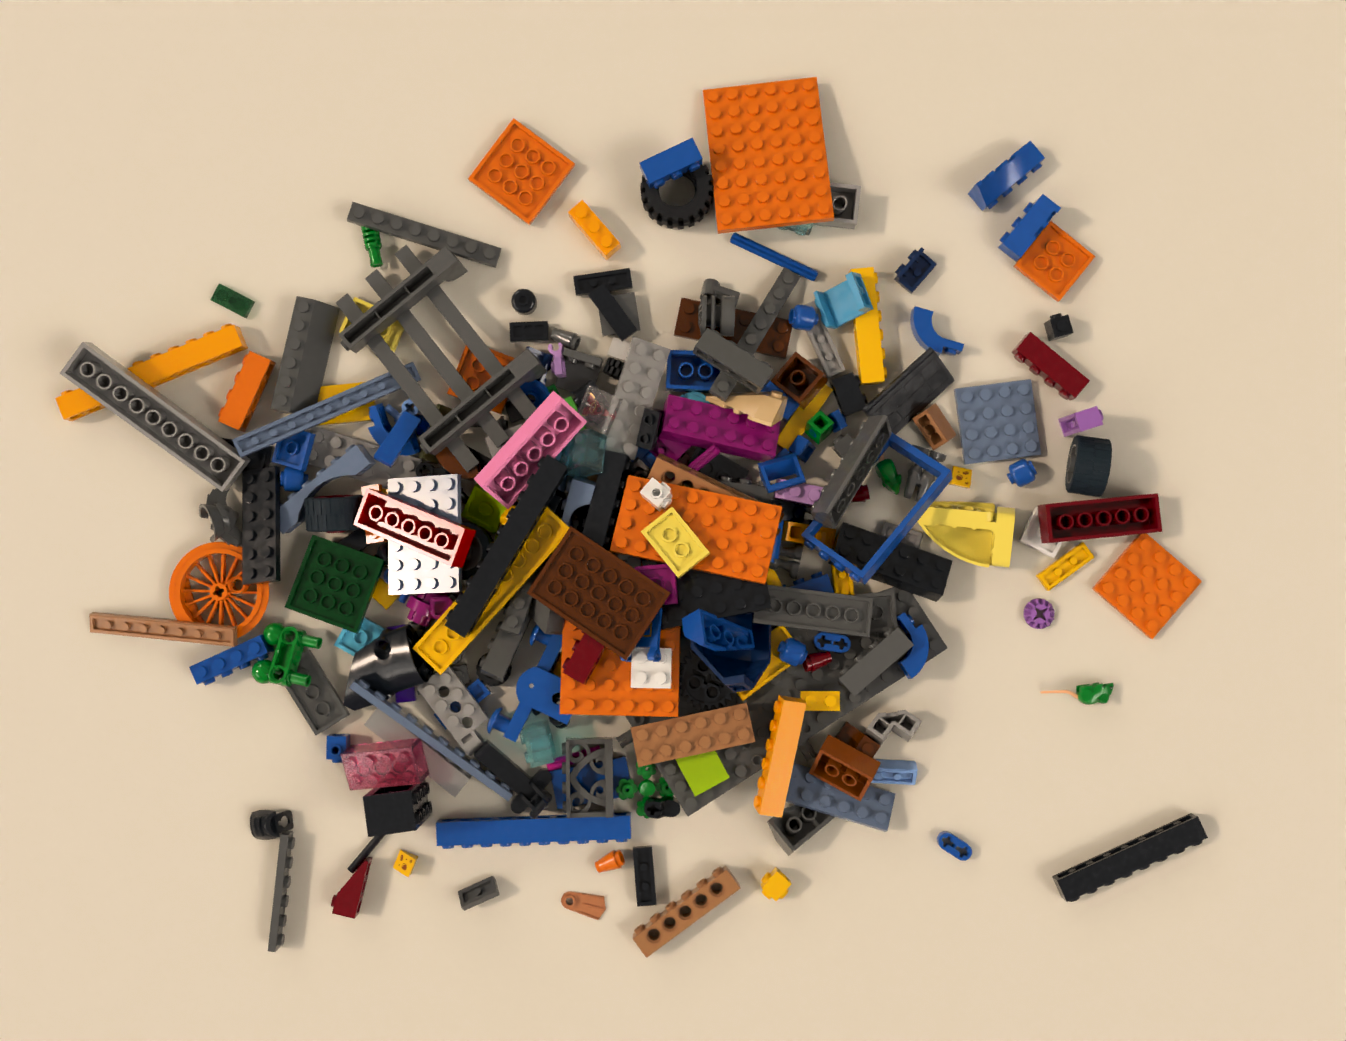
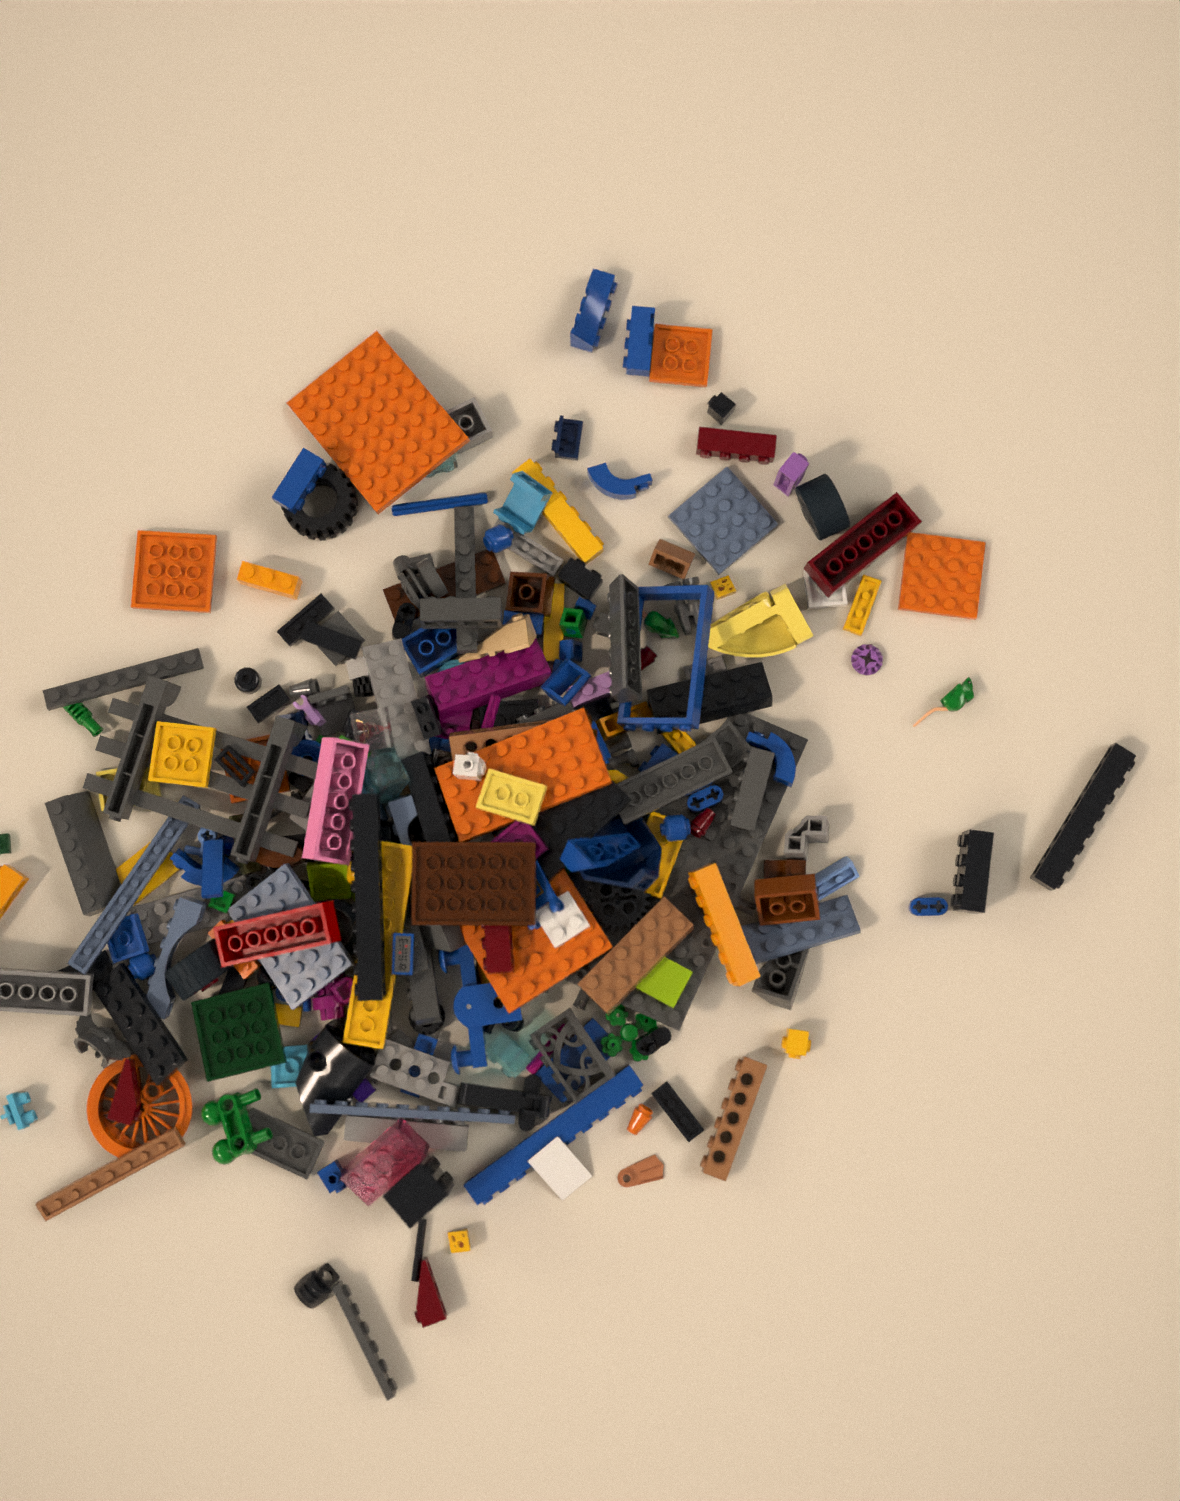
camera: 30 degrees left, 5 degrees down
blue brick [189,634,274,686] -> none
orange brick [218,351,276,432] -> none
dark grey plate [458,876,500,911] -> none
yellow plate [800,691,840,711] -> none
black piece [862,347,955,435] -> none
blue head [1007,459,1037,487] -> none
none -> medium azure hips [0,1092,38,1130]
none -> dark red slope [107,1058,142,1126]
none -> yellow plate [148,721,216,788]
none -> green plate [208,890,236,914]
none -> black tile [214,745,258,787]
none -> black piece [392,603,416,640]
none -> tile [392,933,415,975]
none -> white sticker [528,1136,592,1201]
none -> black brick [951,829,994,914]

